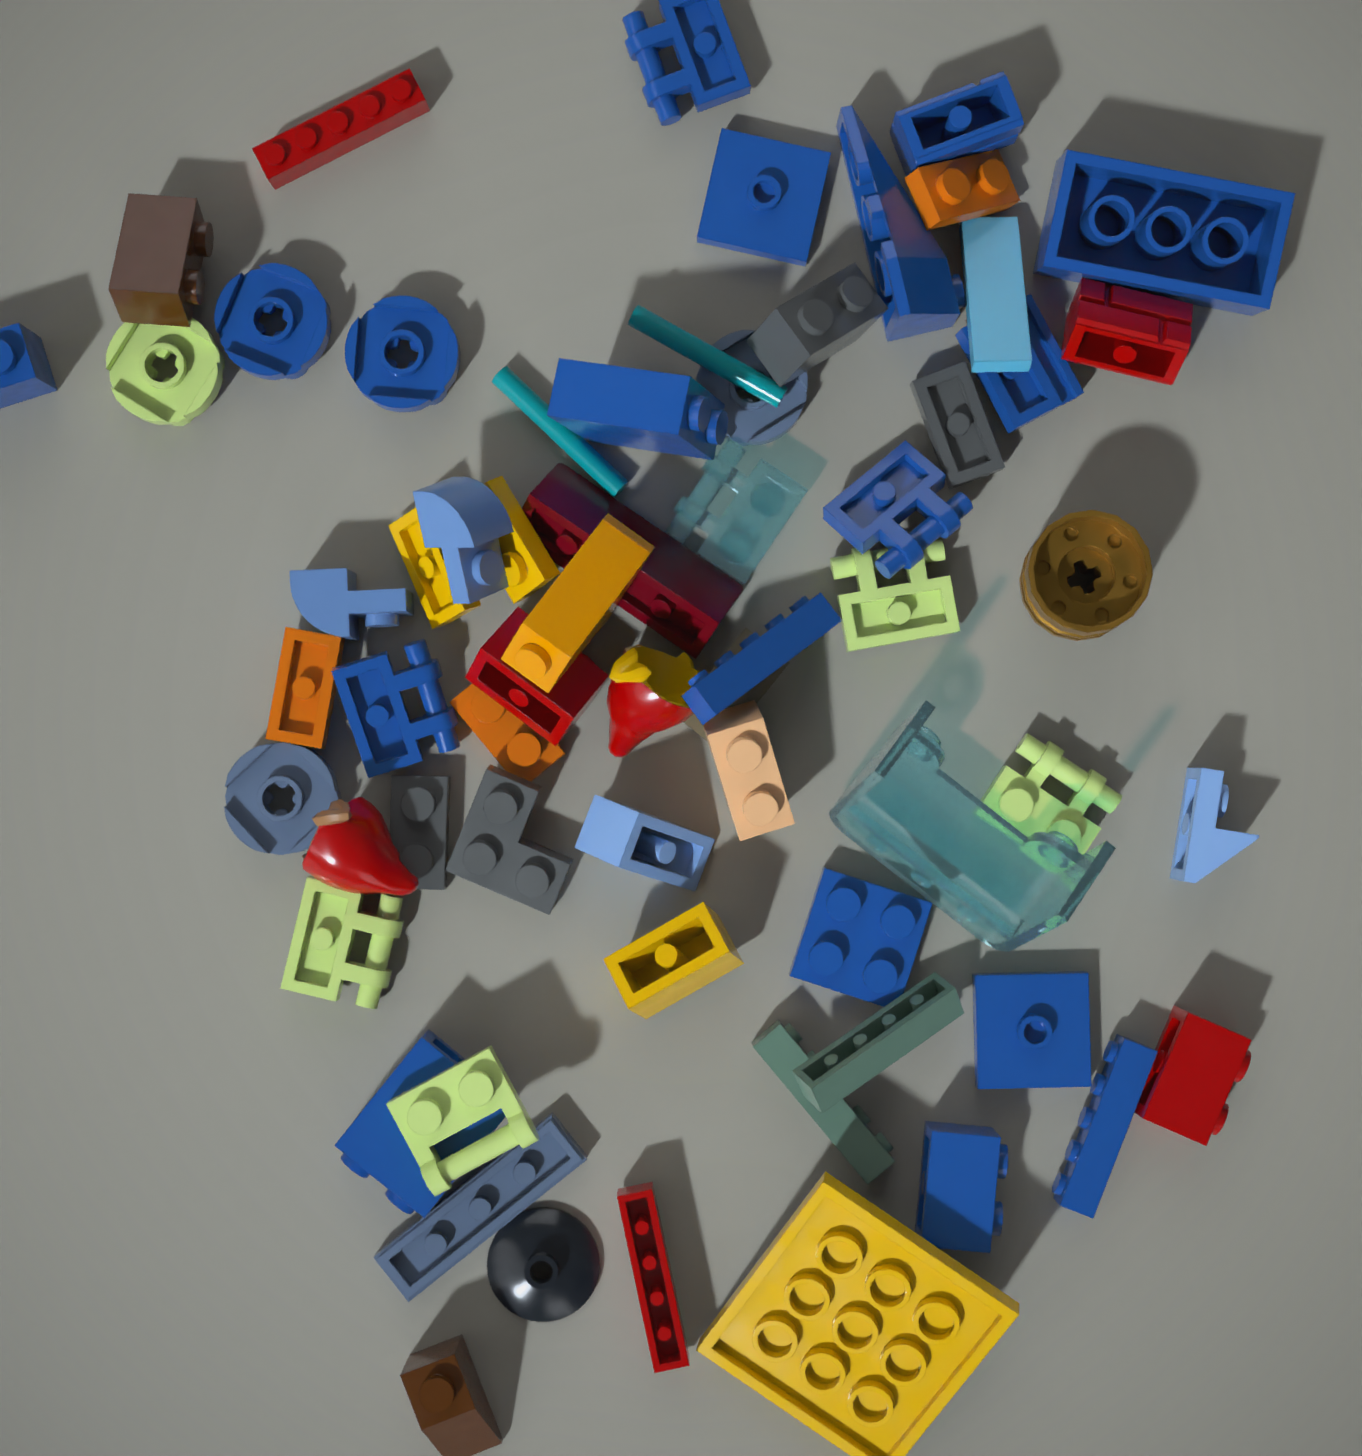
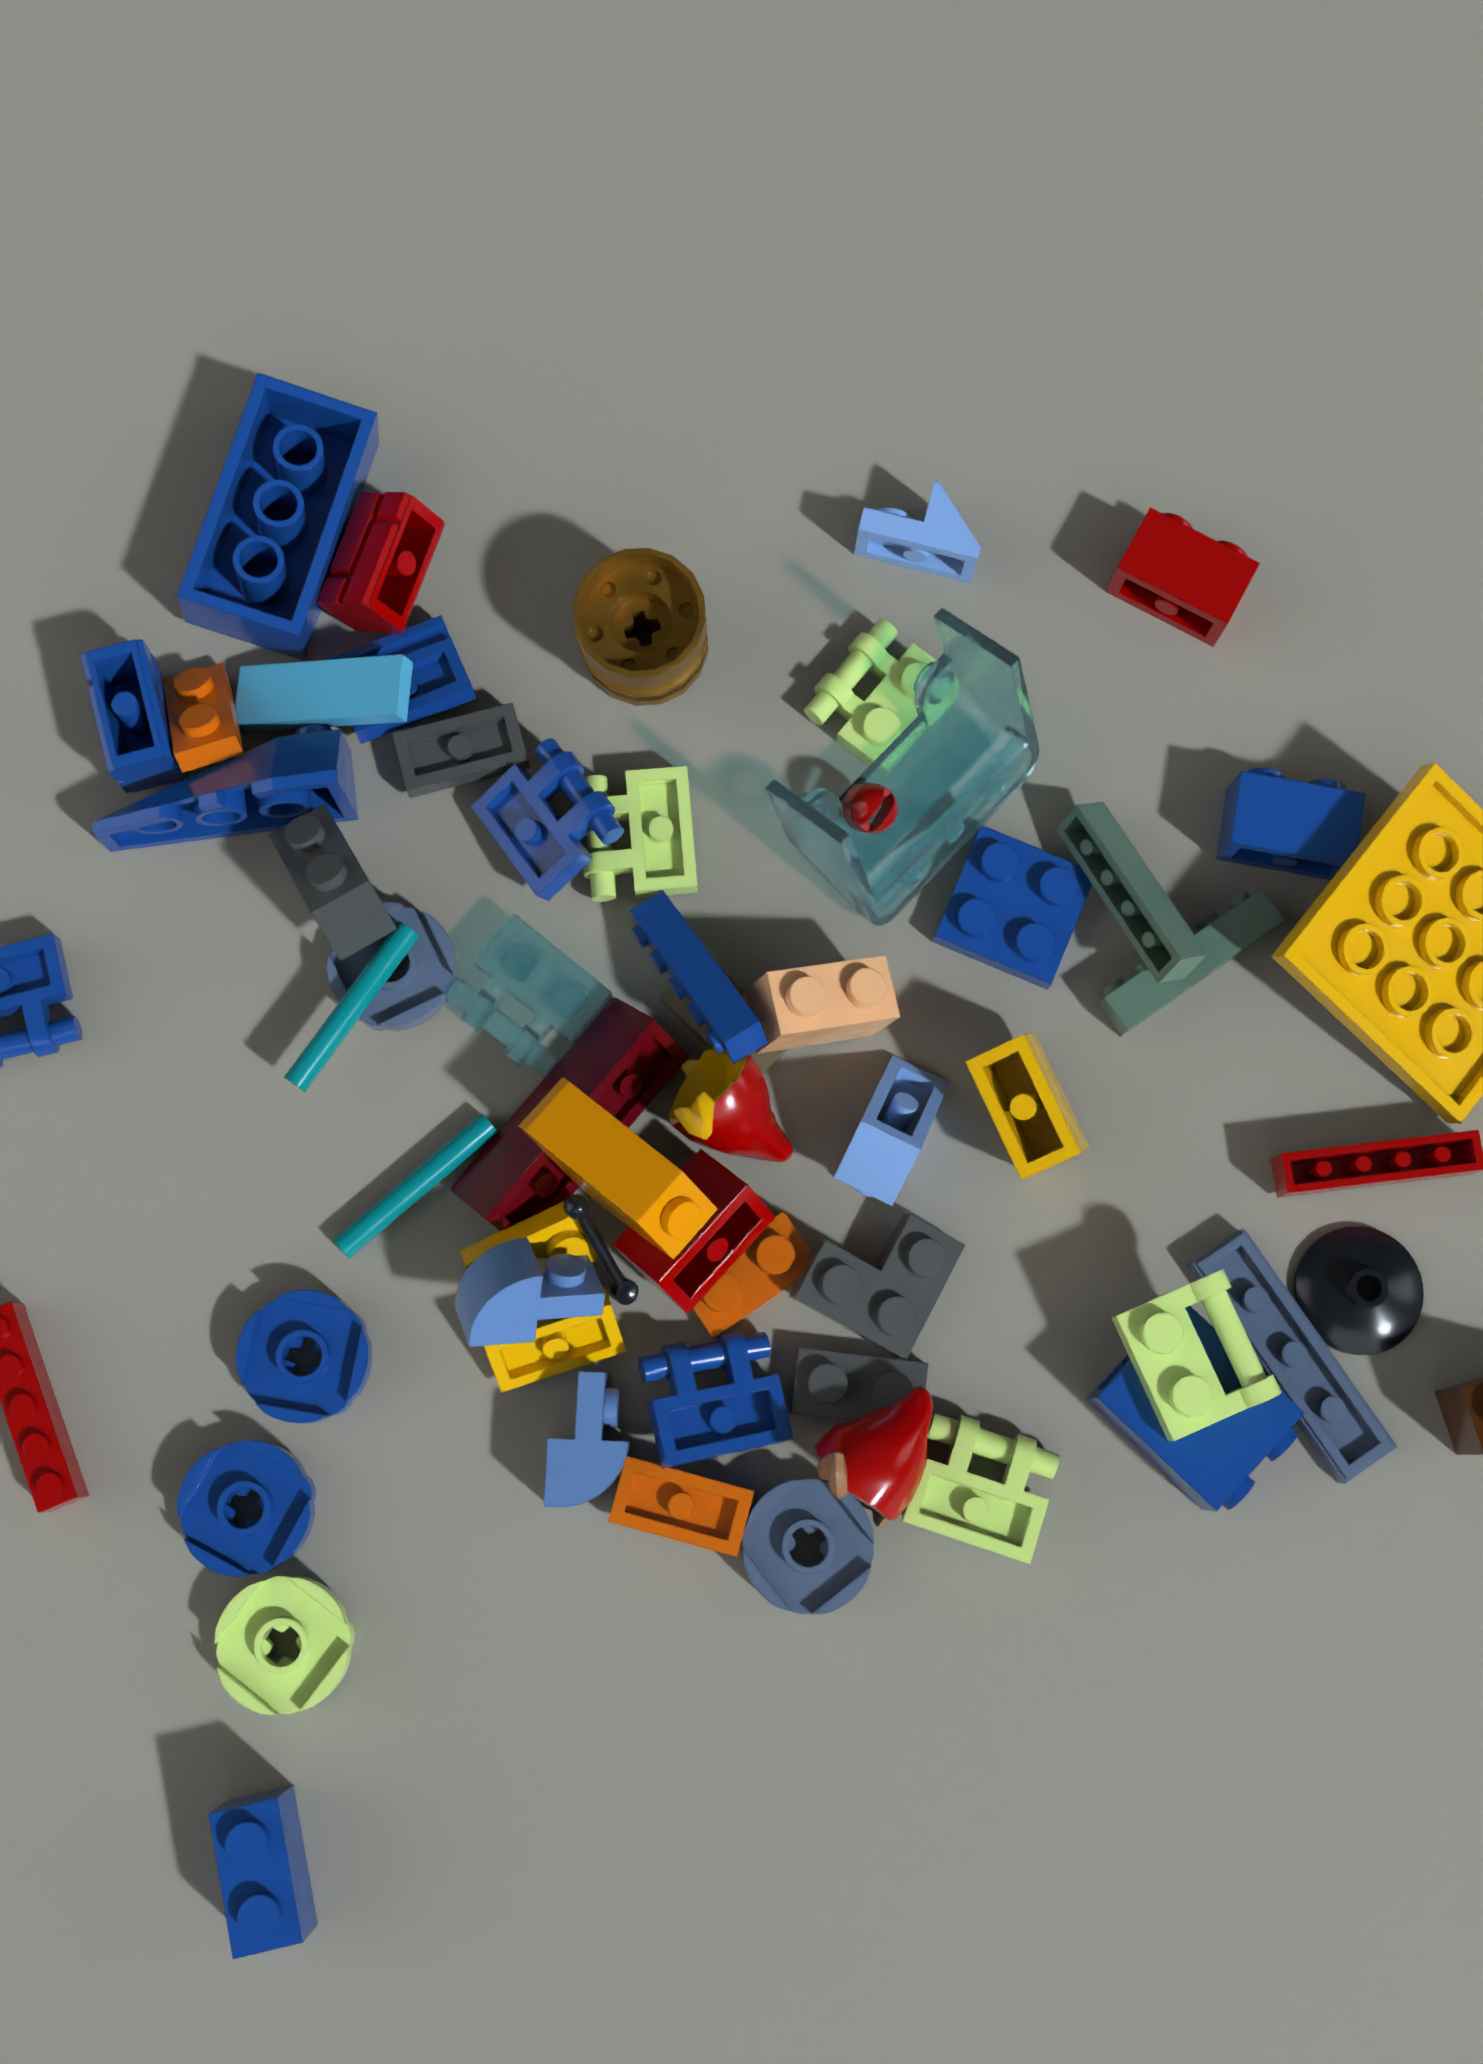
camera: 90 degrees left, 10 degrees down
reddish brown brick [108,193,214,327] -> none
blue brick [547,358,728,460] -> none
blue plate [697,128,831,267] -> none
blue plate [972,971,1092,1089] -> none
blue piece [1052,1034,1158,1219] -> none
none -> black hinge [563,1194,639,1305]
none -> red hinge [842,782,899,834]

